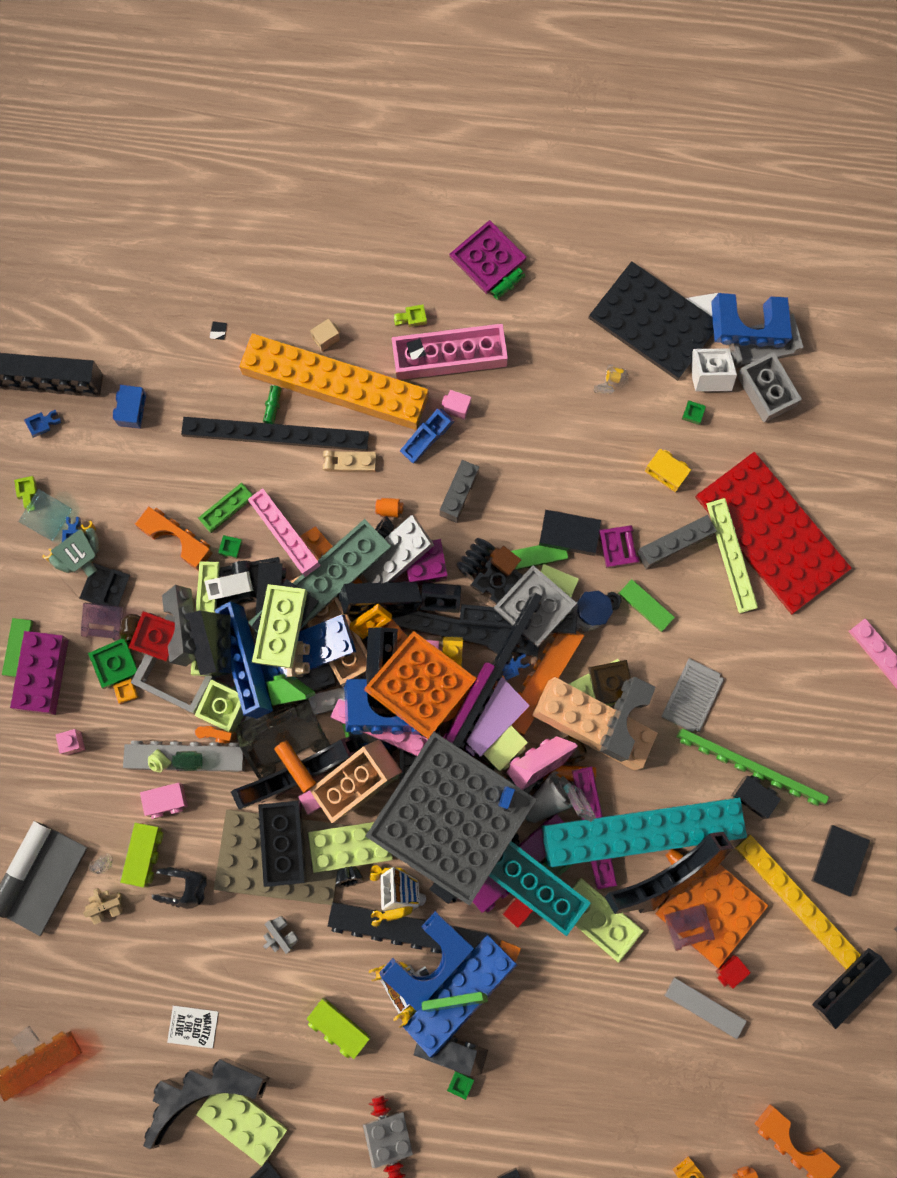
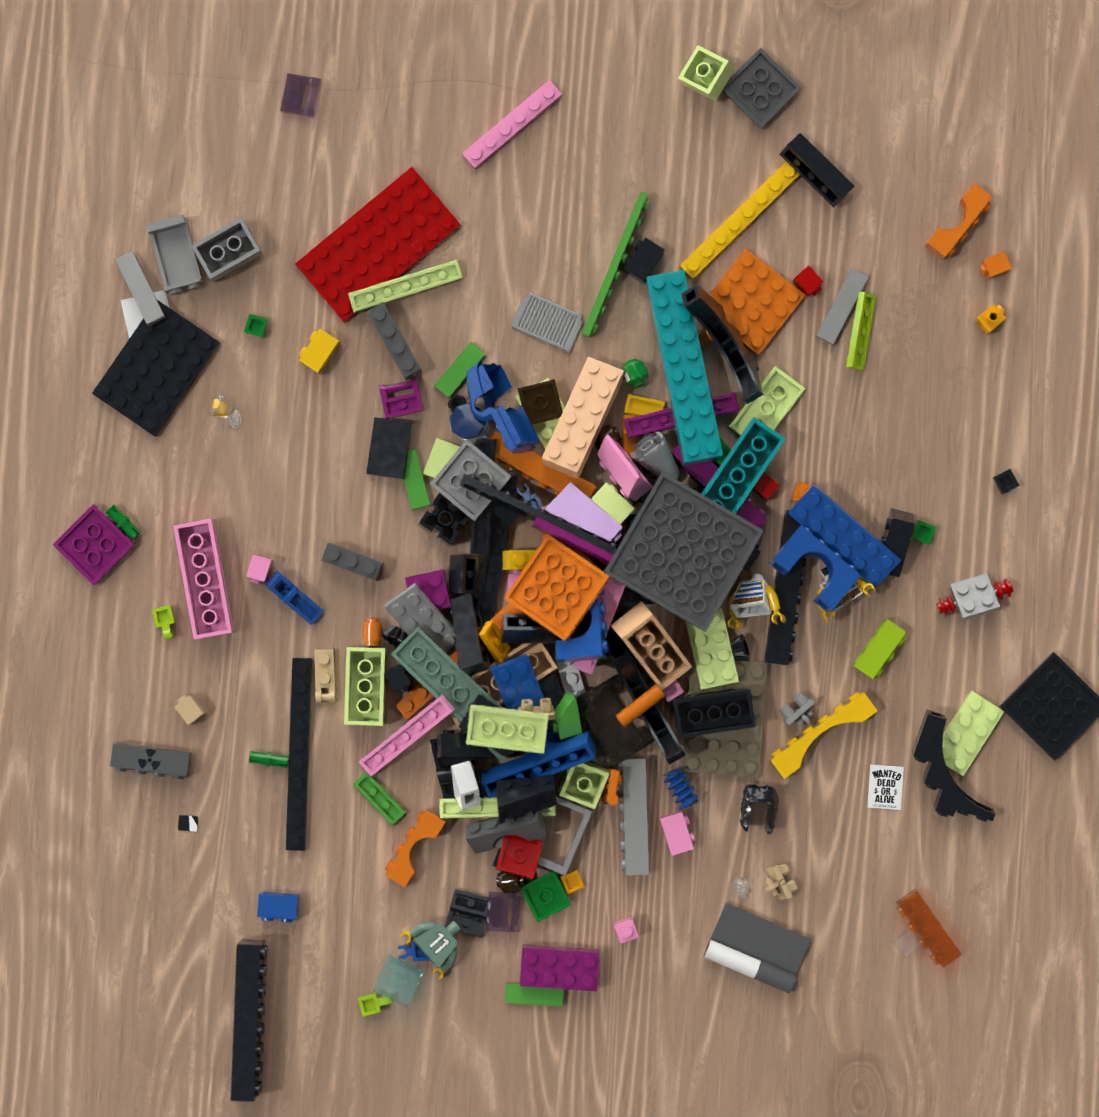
camera: 90 degrees left, 10 degrees up
blue plate [24,410,61,438] -> none
lime brick [120,823,164,887] -> none
yellowish green plate [148,749,172,772] -> none
clear green brick [172,751,203,772] -> none
green plate [218,535,242,559] -> none
light orange brick [239,333,428,430] -> none
black sticker [407,339,426,360] -> none
bright green tile [422,992,488,1012] -> none
black piece [456,538,496,581] -> none
reddish brown brick [490,545,521,576] -> none
blue tile [498,787,515,809] -> none
clear tile [563,783,596,822] -> none
dark grey arch [600,677,656,762] -> none
plate [664,904,715,951] -> none
white slope [692,348,737,392] -> none
blue arch [711,293,792,348] -> none
black tile [811,825,870,897] -> none
none -> dark grey brick [110,743,192,779]
none -> light grey tile [115,251,165,326]
none -> yellowish green brick [344,647,387,726]
none -> black brick [384,664,413,694]
none -> blue piece [467,362,540,453]
none -> green head [621,358,649,388]
none -> yellow tile [624,394,665,416]
none -> blue piece [663,766,699,810]
none -> yellow arch [769,691,877,779]
none -> lime plate [846,292,876,371]

